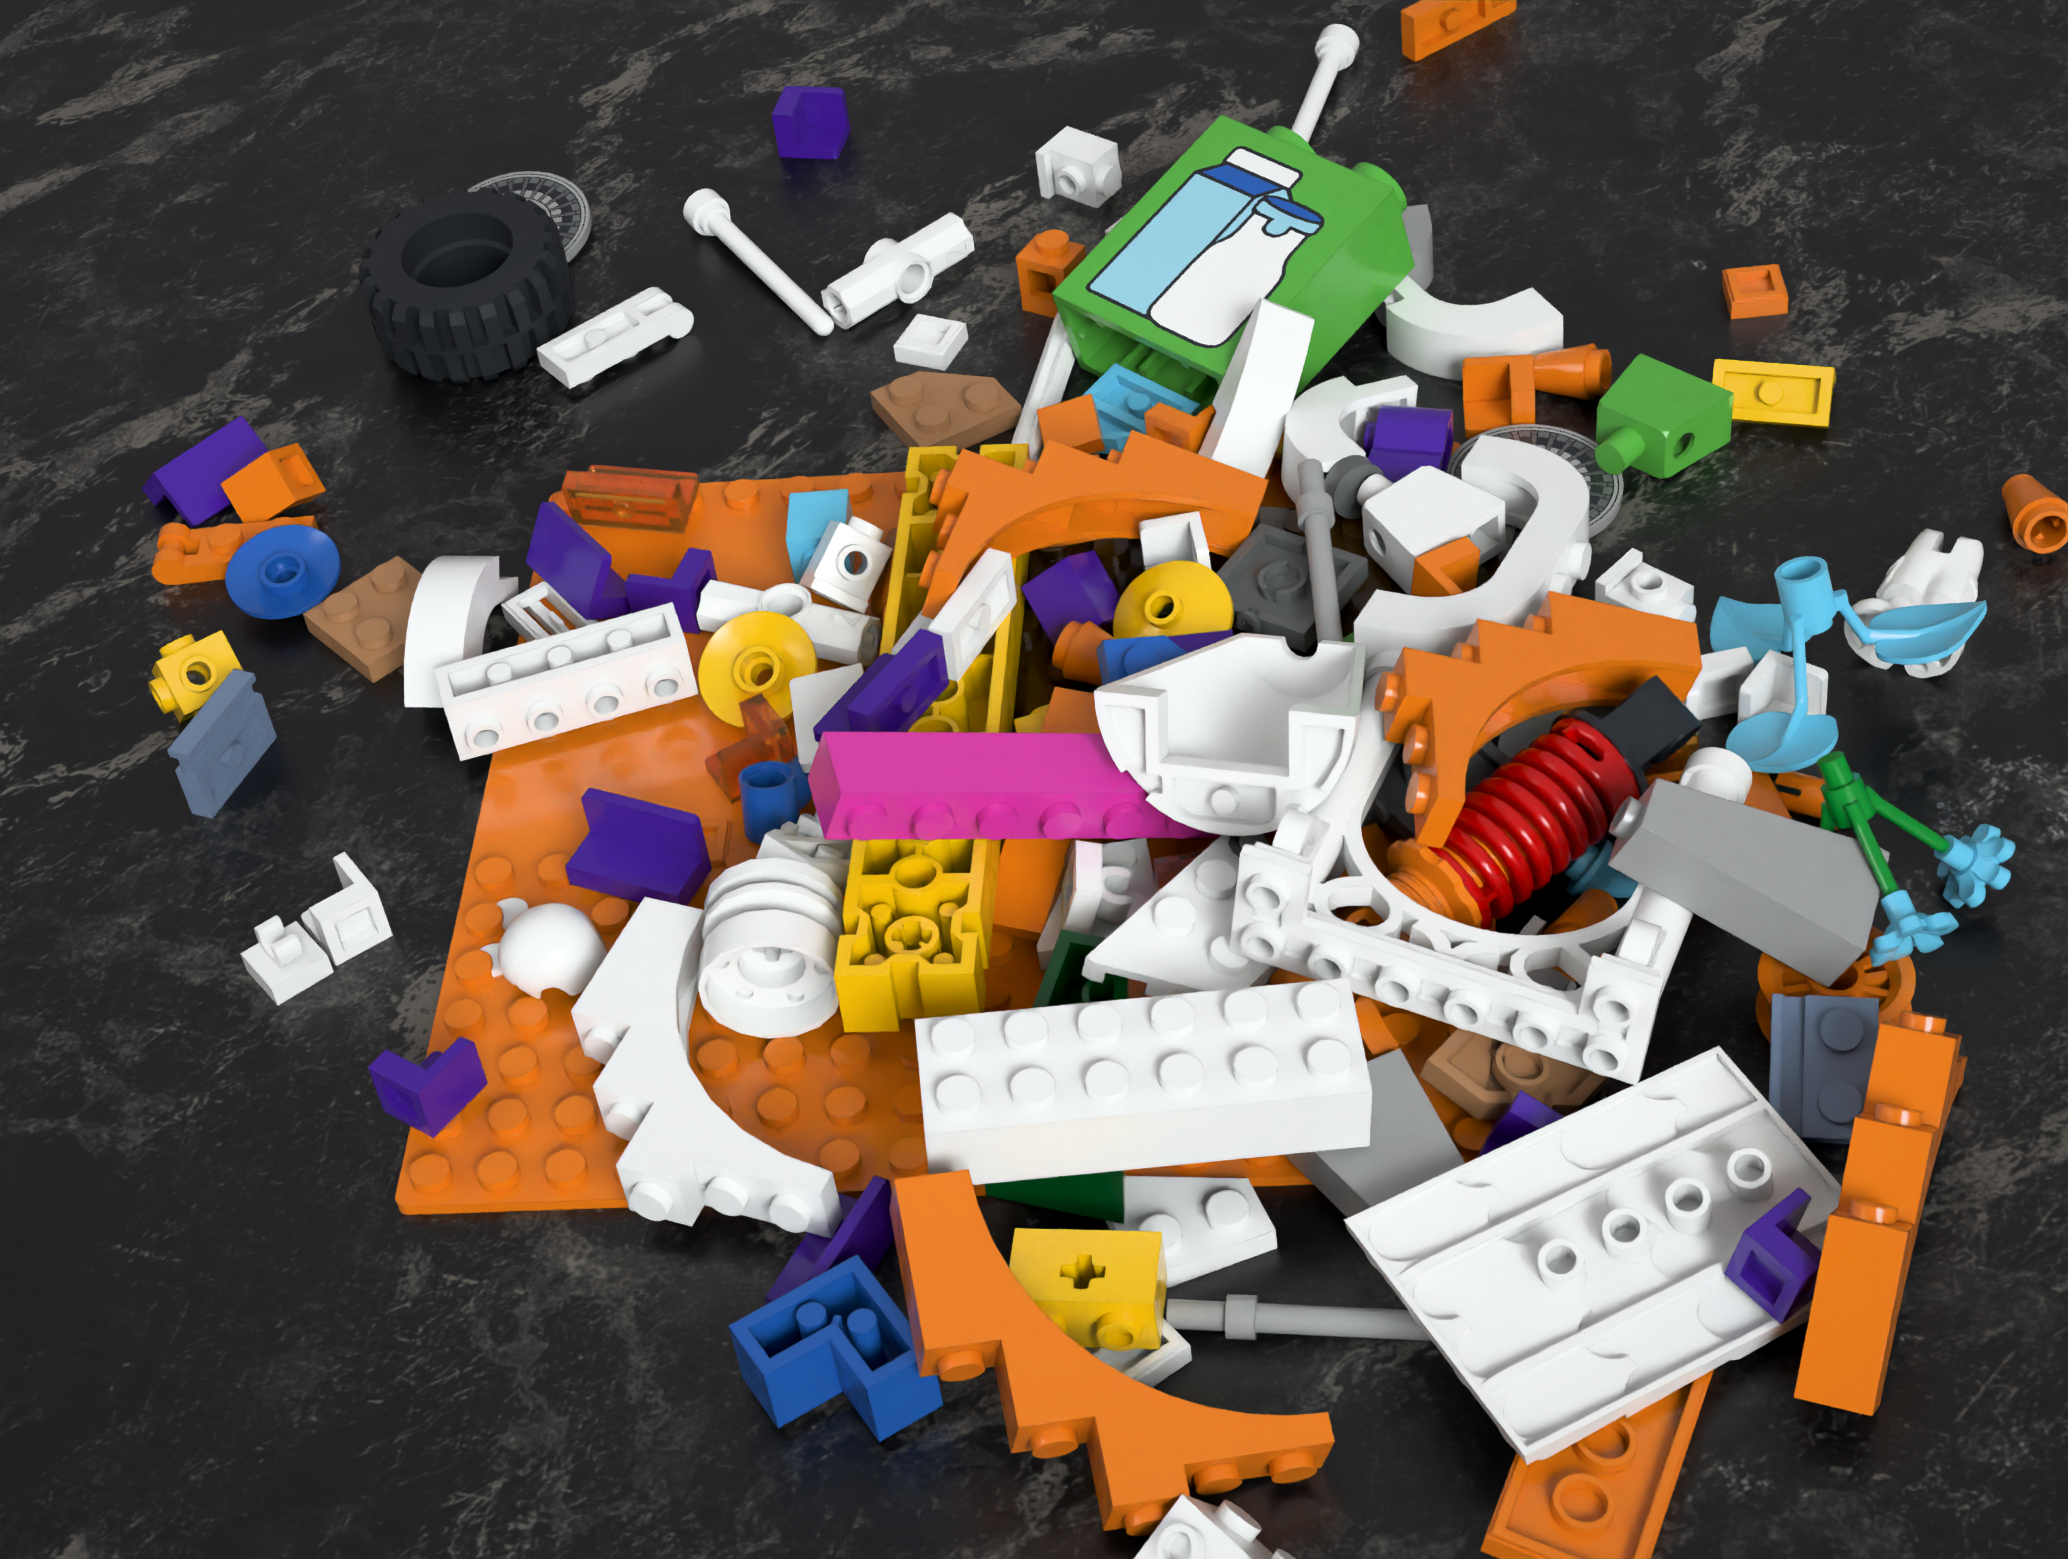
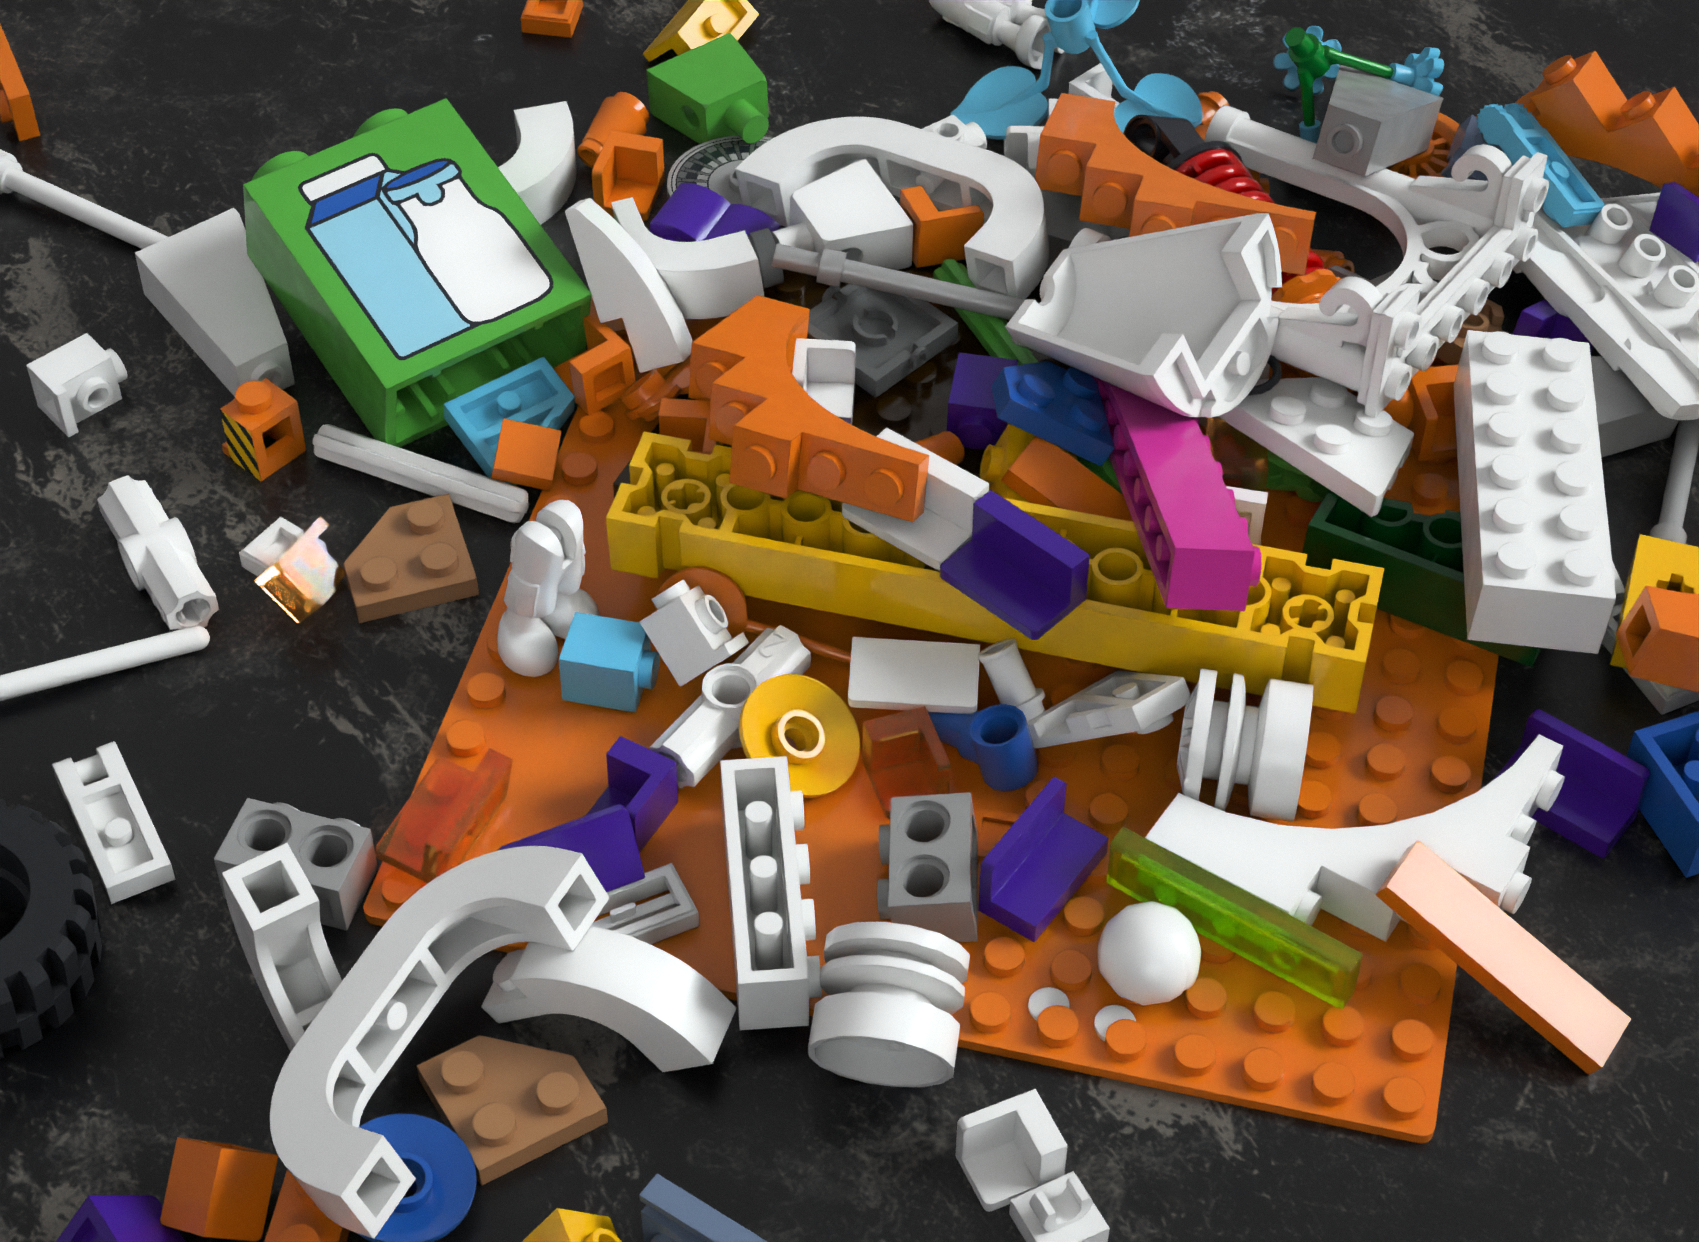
camera: 85 degrees left, 5 degrees up
dark purple panel [368,1037,488,1138] -> none
yellow dish [1113,560,1234,639] -> none
none -> light grey brick [214,798,378,931]
none -> white arch [222,843,342,1052]
none -> clear orange panel [254,516,345,624]
none -> white arch [270,846,610,1239]
none -> white piece [497,500,599,677]
none -> white wheel [808,922,970,1087]
none -> light grey brick [877,792,978,942]
none -> clear neon green tile [1106,827,1363,1010]
none -> tile [1375,840,1631,1075]
none -> medium azure hinge [1476,103,1605,227]

